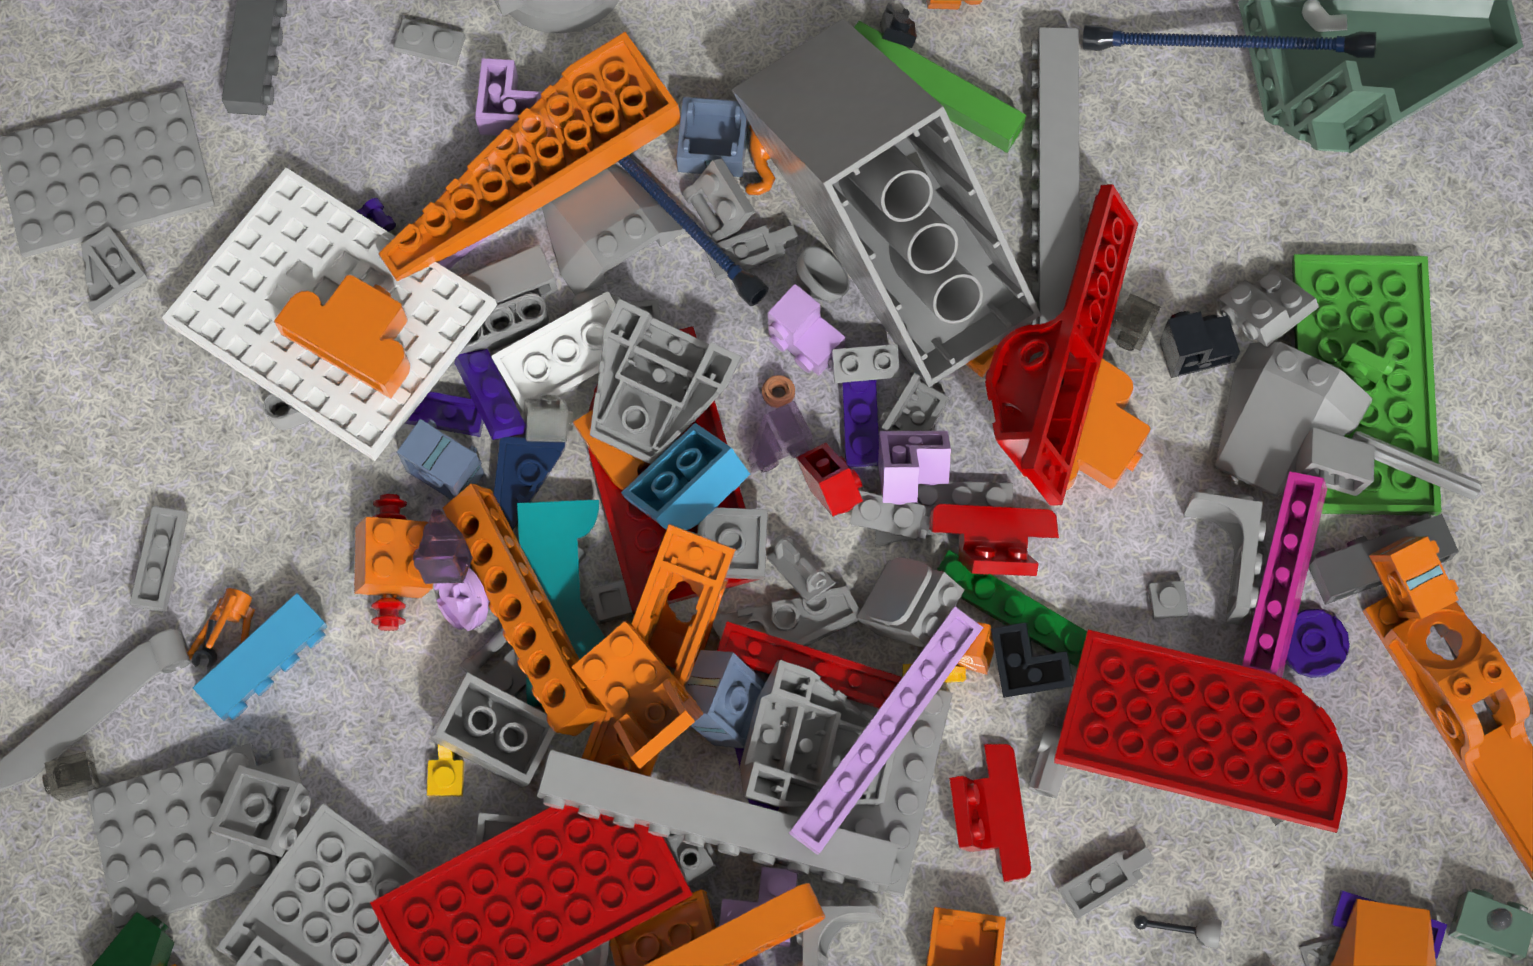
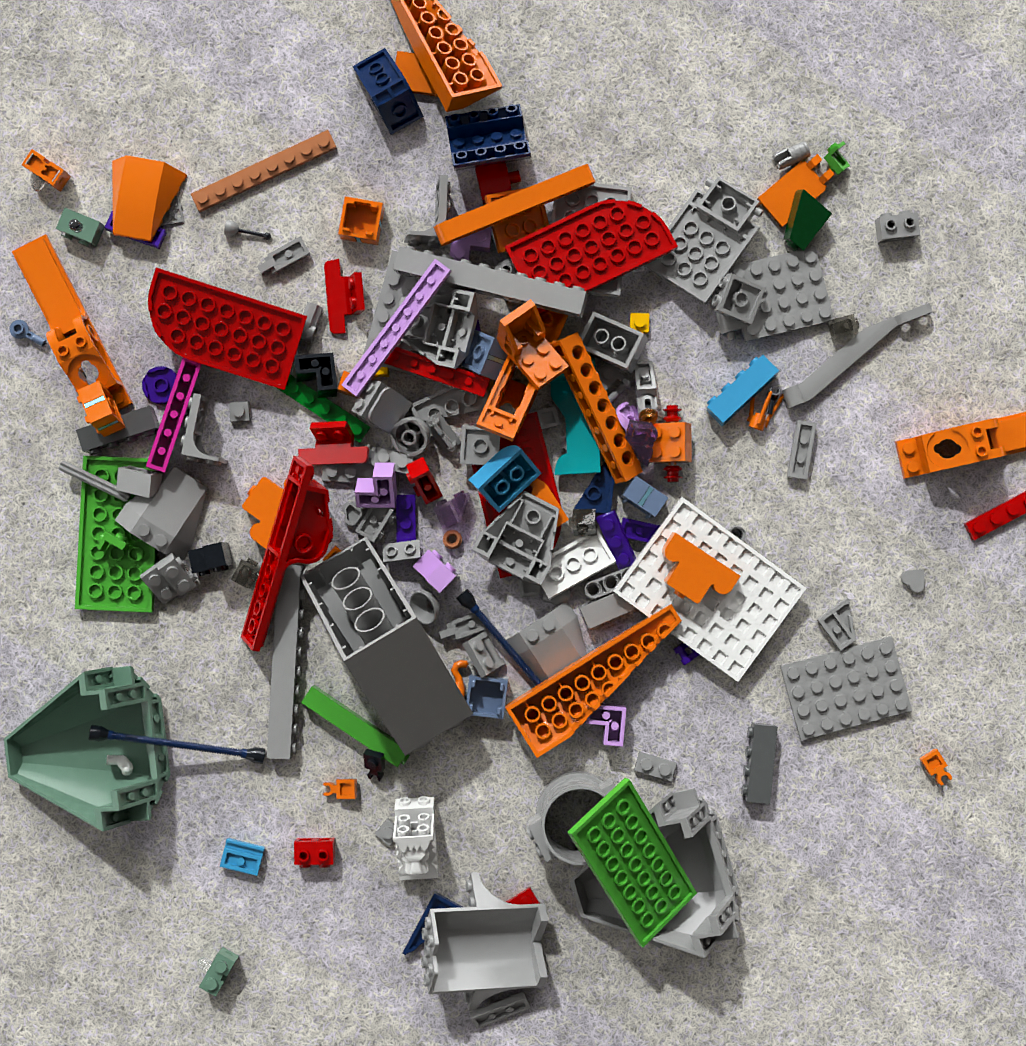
camera: 175 degrees right, 15 degrees up
none -> light grey tile [343,502,366,527]
none -> light grey cylinder [391,417,431,456]
none -> light grey plate [633,361,658,426]

